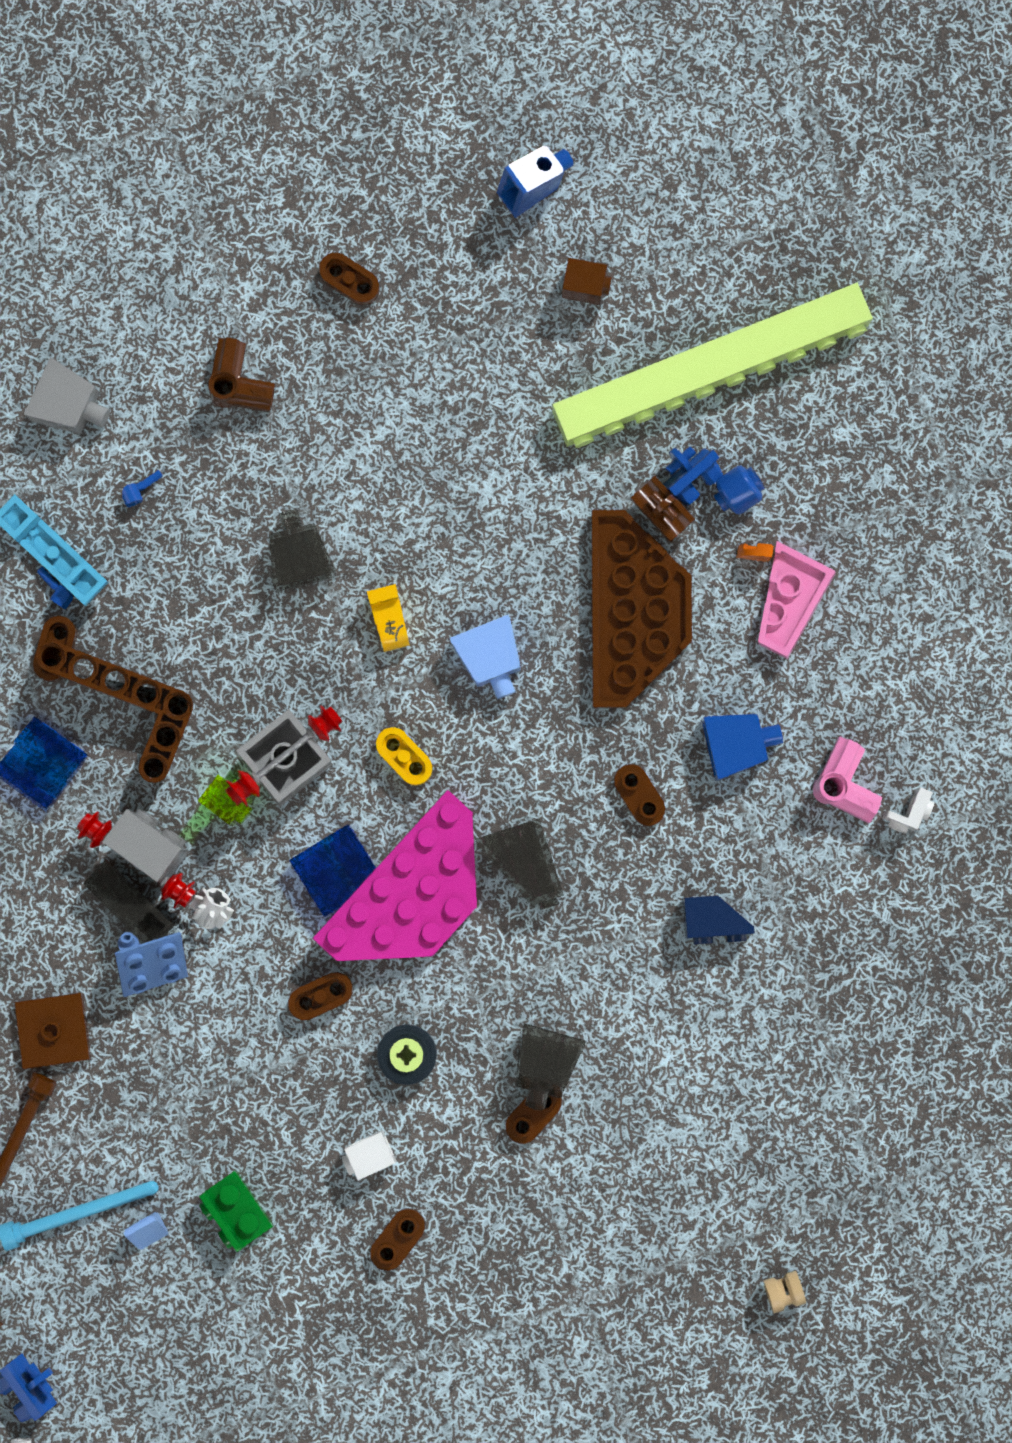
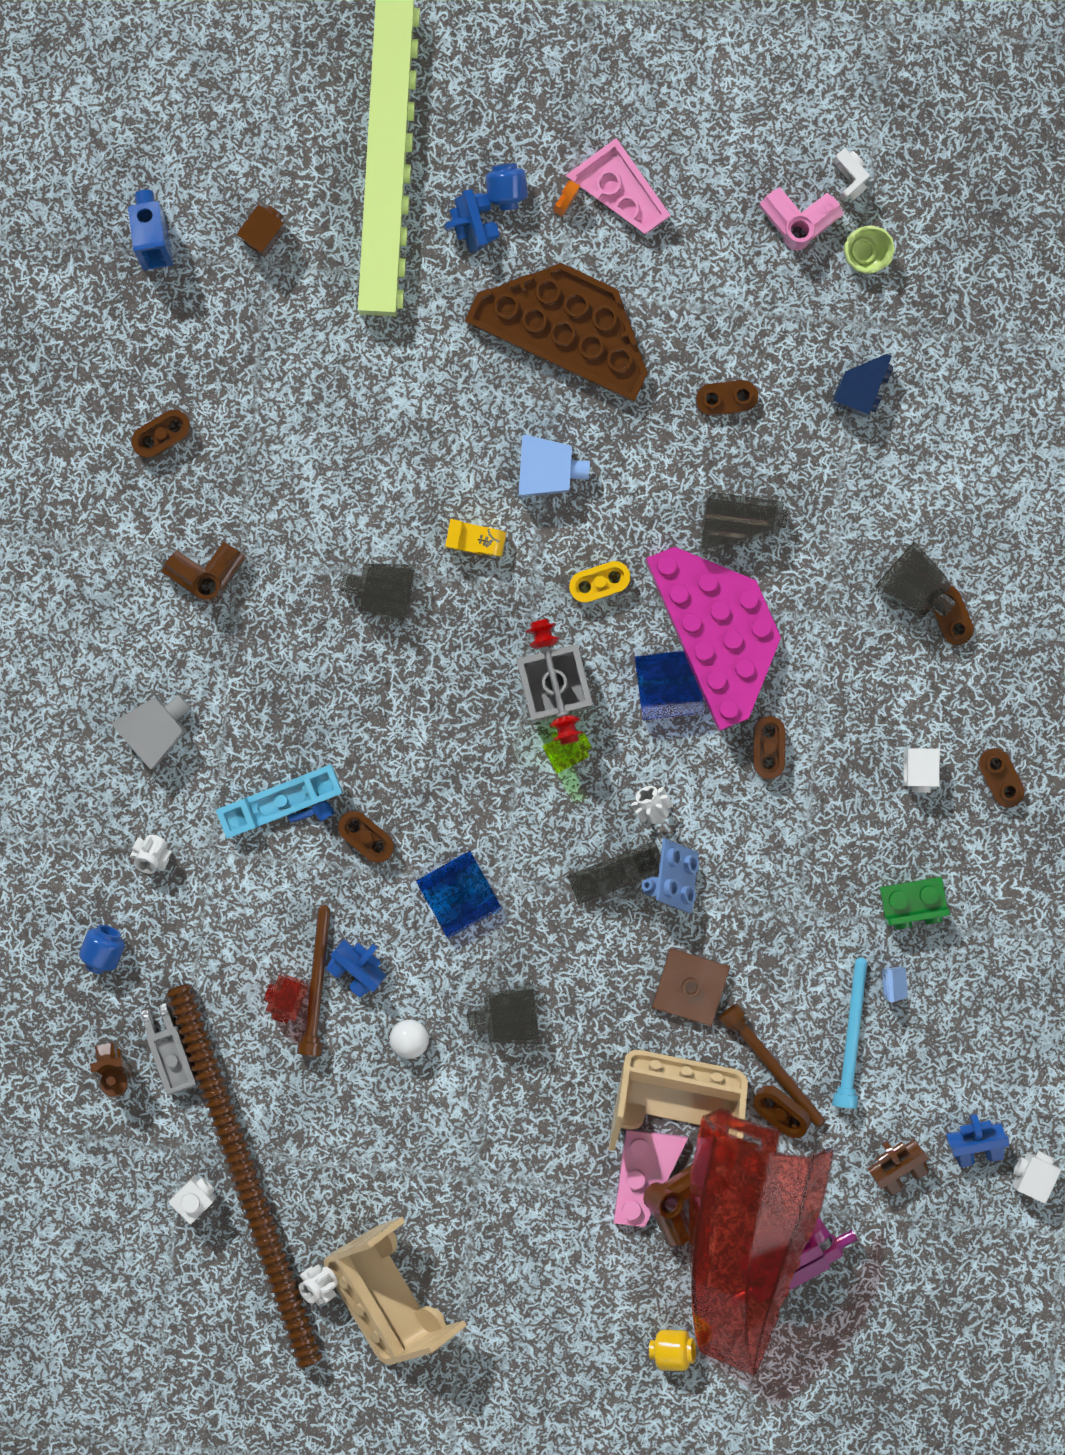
camera: 70 degrees left, 5 degrees up
reddish brown beam [36,641,193,783] -> none
light grey brick [76,808,197,910] -> none
blue hand [122,470,163,508] -> none
black wheel [377,1024,437,1085] -> none
reddish brown hips [630,476,695,543] -> none
blue torso [701,714,783,781] -> none
none -> yellowish green hair [843,226,895,274]

